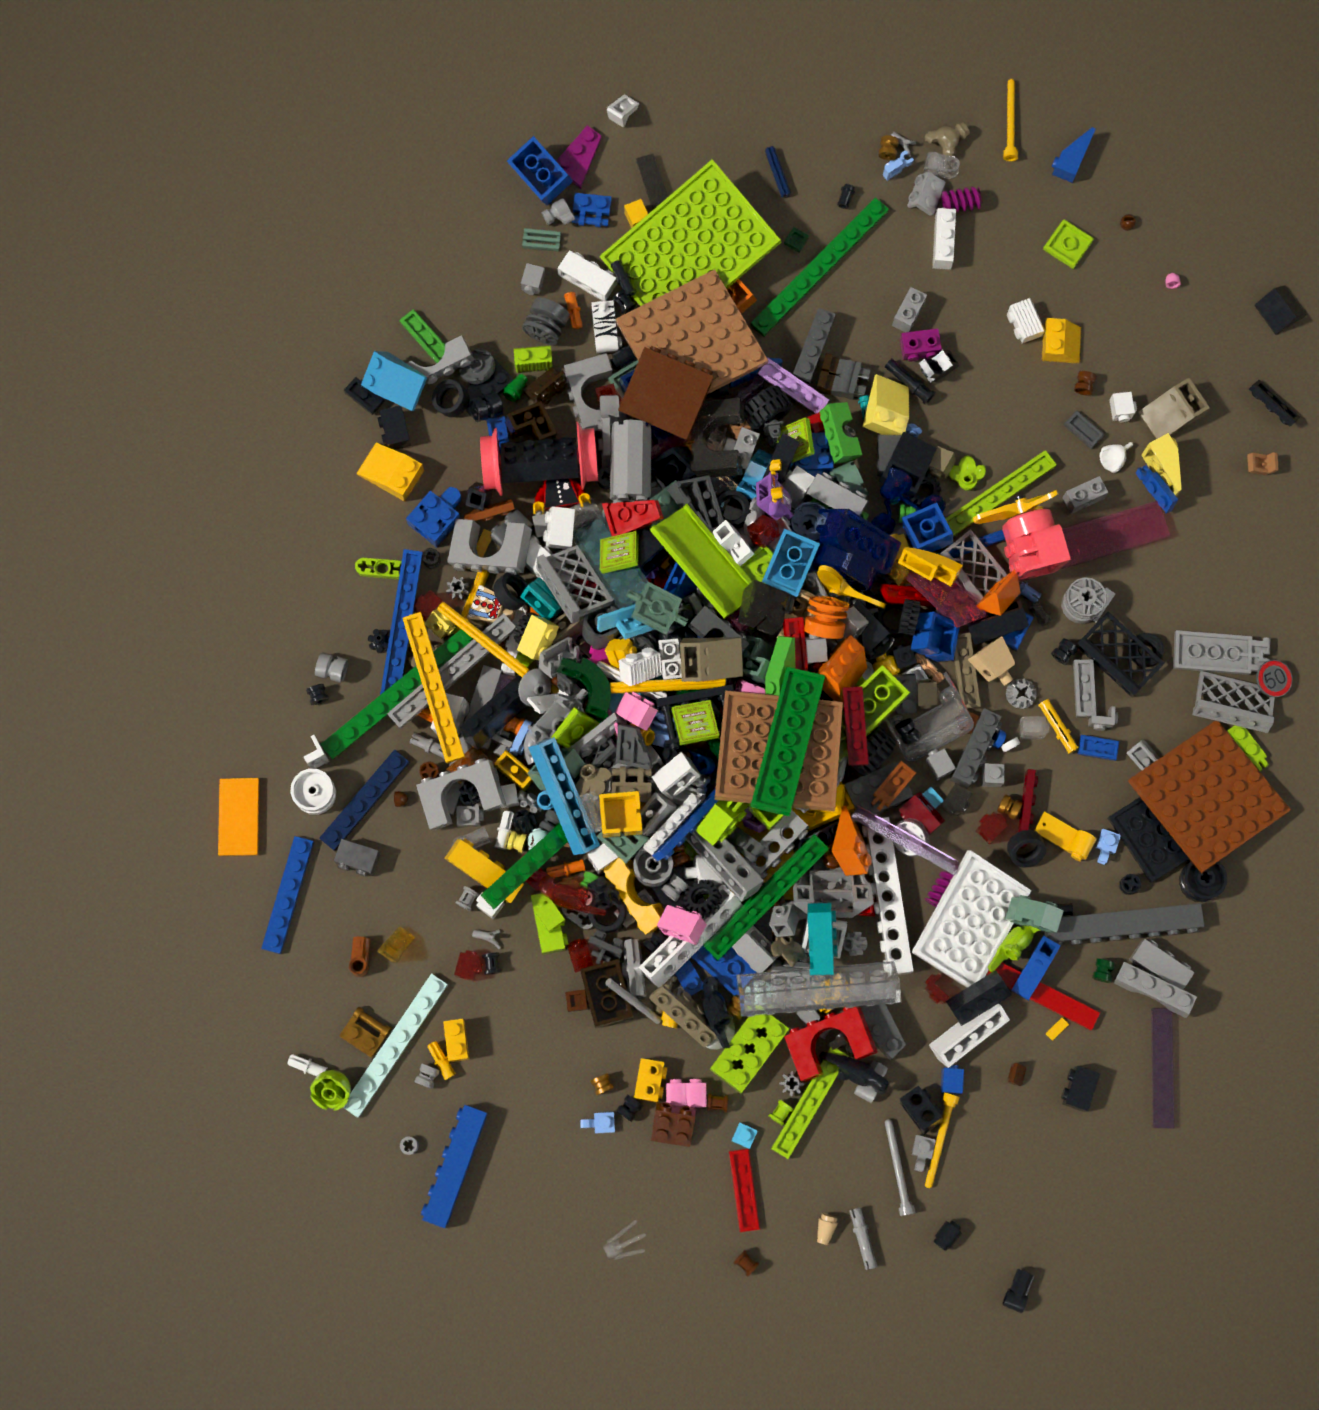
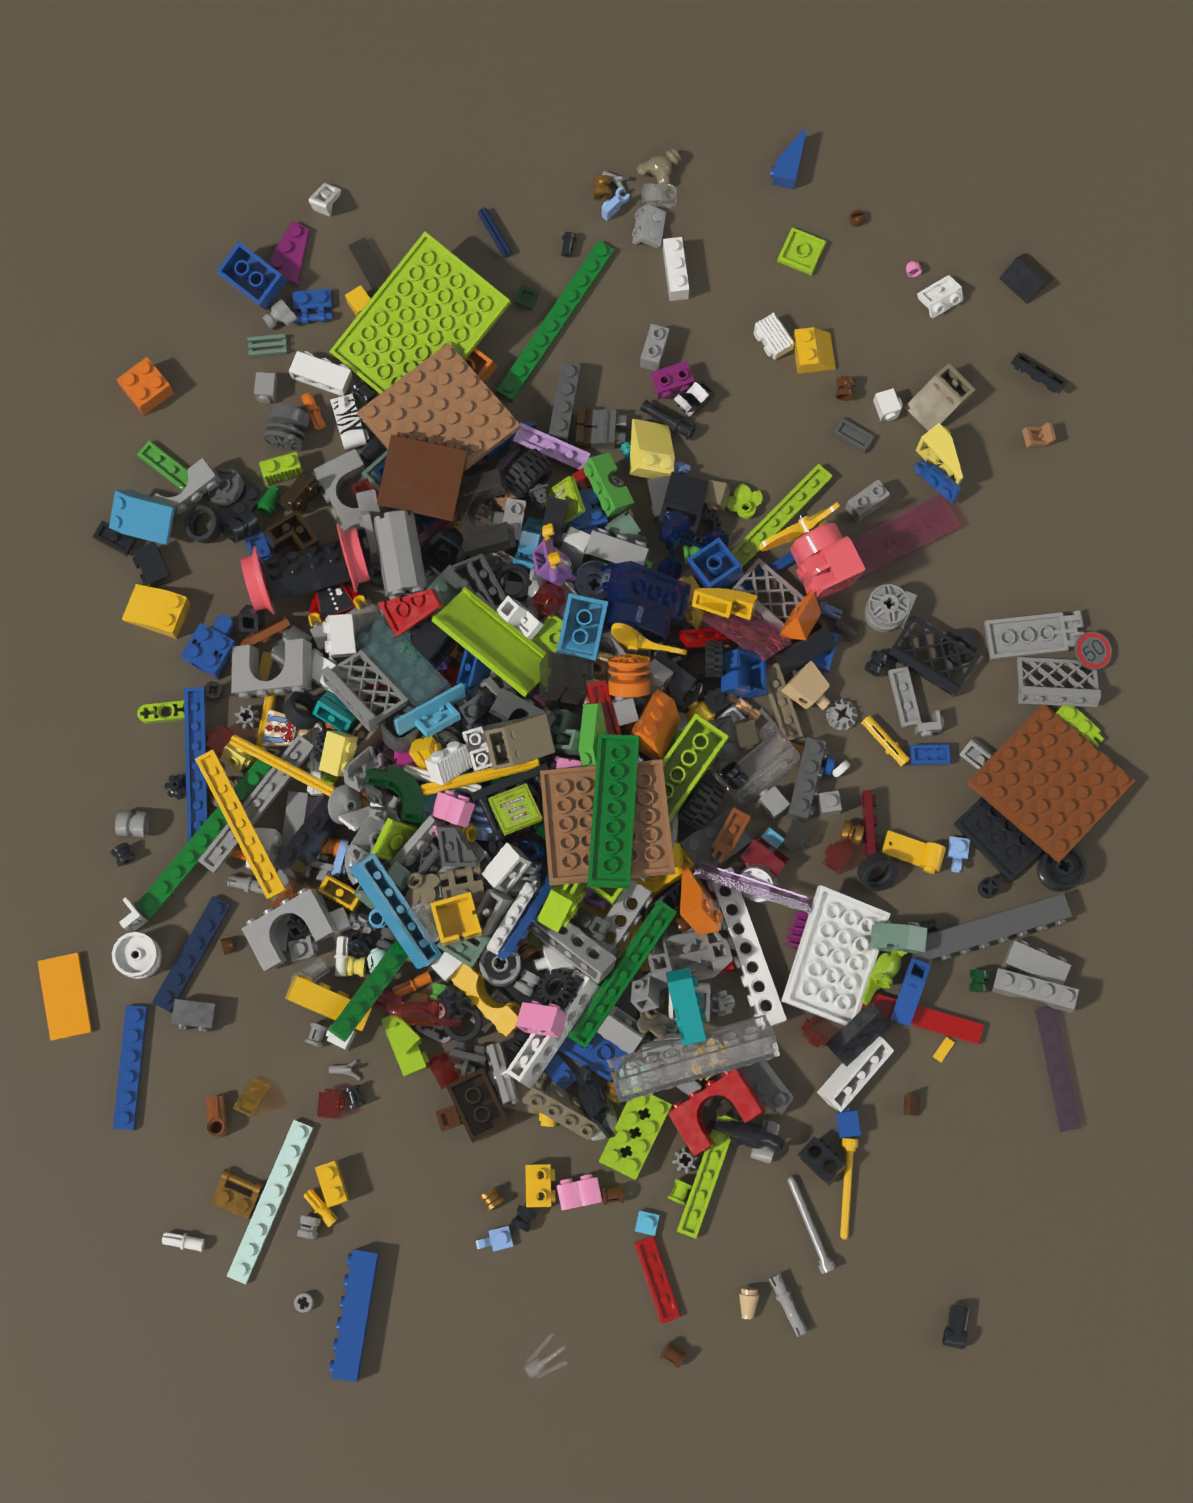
camera: 10 degrees left, 0 degrees up
lime cylinder [310,1070,351,1110] -> none
reddish brown wheel [419,761,440,779] -> none
lime tile [600,531,639,574] -> none
light grey bar [605,978,661,1024] -> none
black pin [611,260,637,298] -> none
sand green plate [626,582,688,634] -> none
reddish brown plate [651,1102,696,1147] -> none
dark red plate [842,686,869,766] -> none
light grey plate [911,1135,936,1172] -> none
black brick [933,1220,962,1251] -> none
magenta piece [942,186,982,213] -> none
yellow piece [1003,79,1018,162] -> none
clear brick [1020,716,1049,739] -> none
black brick [1061,1066,1100,1112] -> none
white piece [1100,442,1133,473] -> none
none -> orange brick [116,357,174,416]
none -> white bracket [917,275,963,318]

